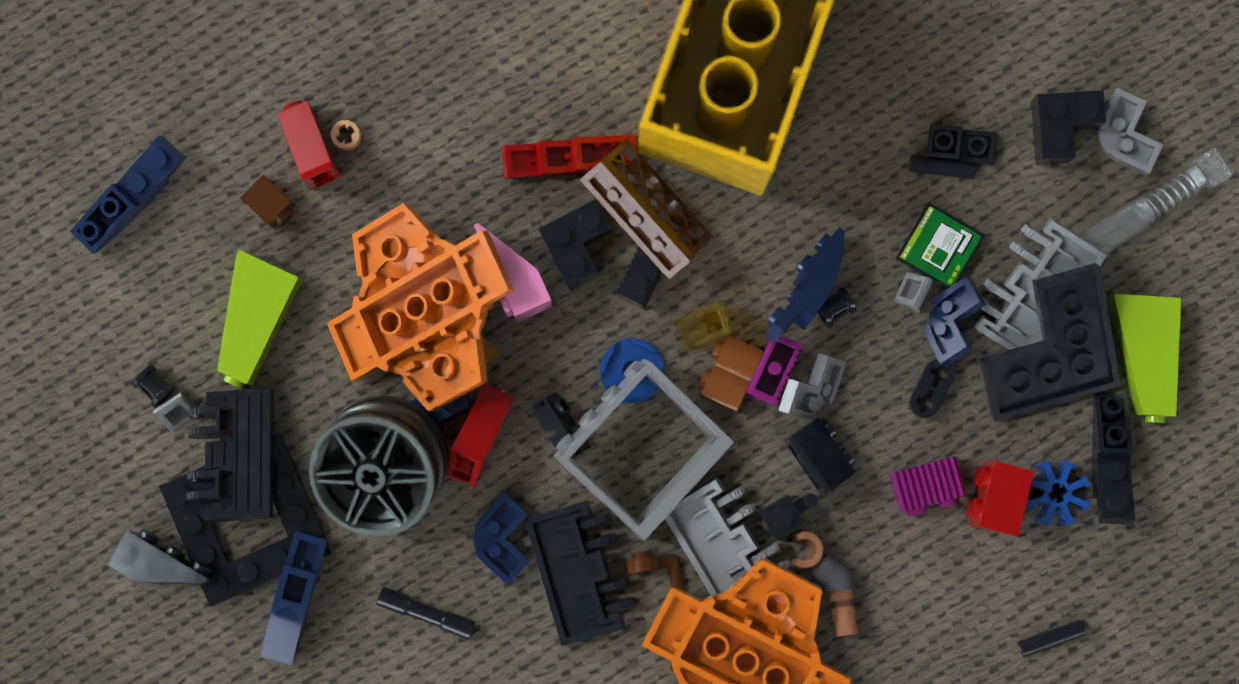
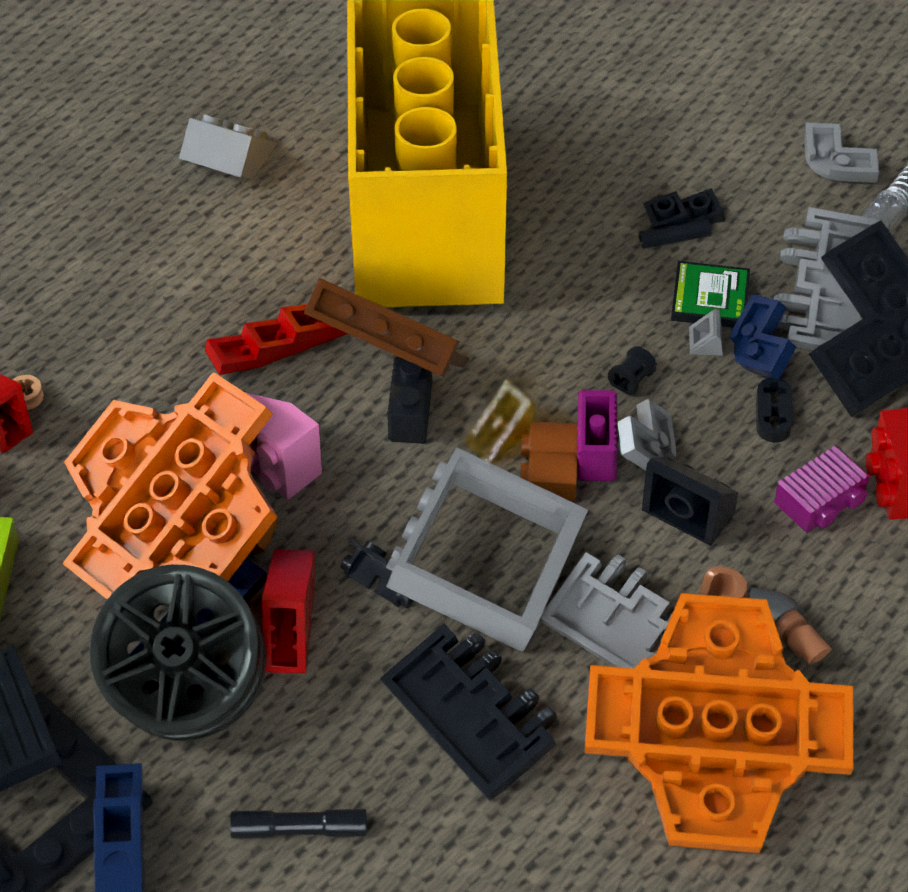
camera: 25 degrees left, 35 degrees down
dark blue plate [473,492,531,585] -> none
black brick [538,199,612,290] -> none
blue tile [600,338,665,403] -> none
reddish brown plate [626,550,685,591] -> none
black brick [757,493,818,540] -> none
dark blue slope [765,227,845,344] -> none
black brick [1031,90,1106,165] -> none

